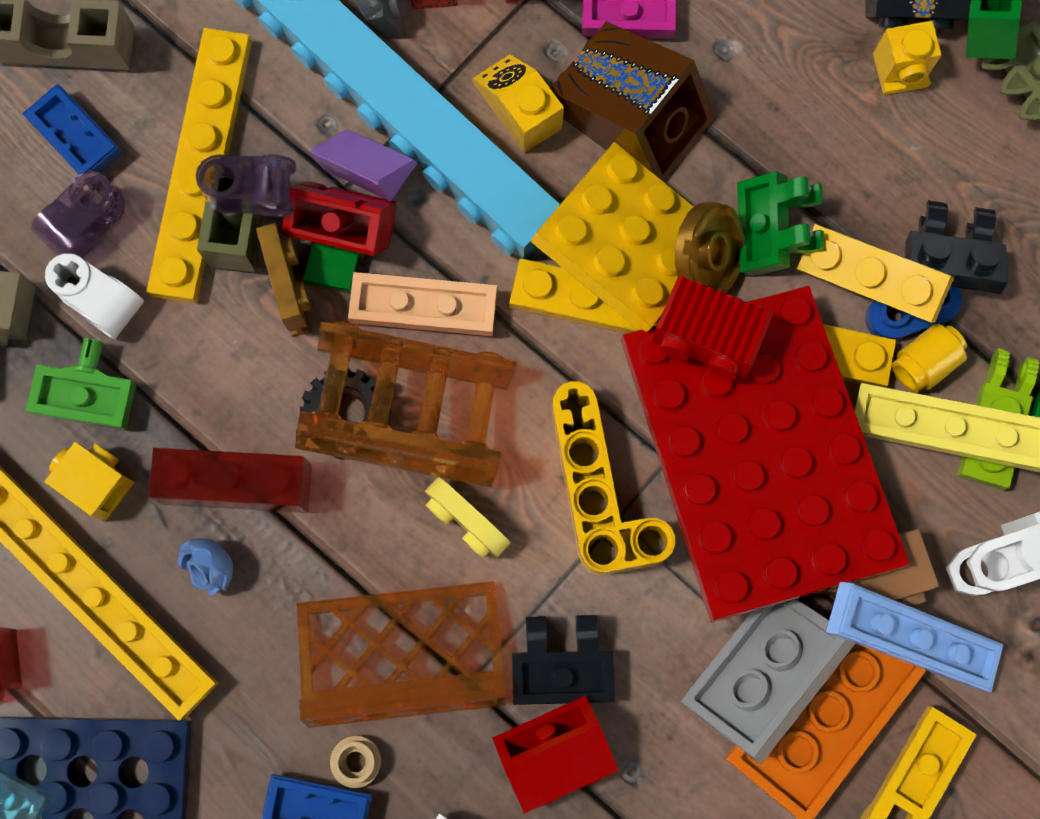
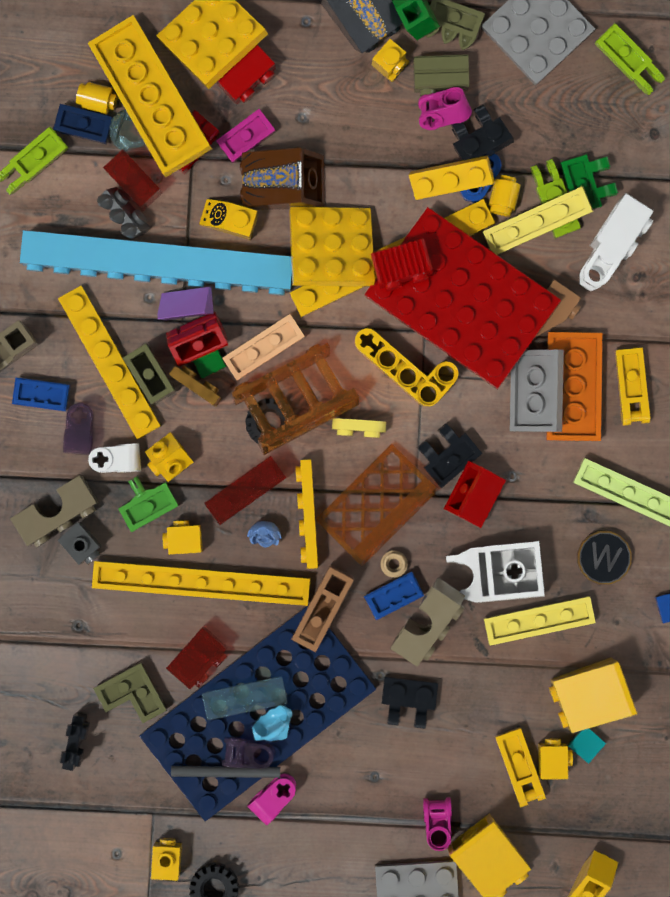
camera: 40 degrees left, 10 degrees up
piece [196,154,296,217] -> none
pearl gold tile [675,201,745,293] -> none
green plate [737,171,824,277] -> none
light blue tile [826,582,1003,693] -> none
none -> yellow brick [145,432,194,482]
none -> medium nougat slope [291,565,354,652]
none -> yellow plate [295,460,318,569]
none -> olive brick [413,55,469,96]
none -> dark pink piece [418,87,472,130]

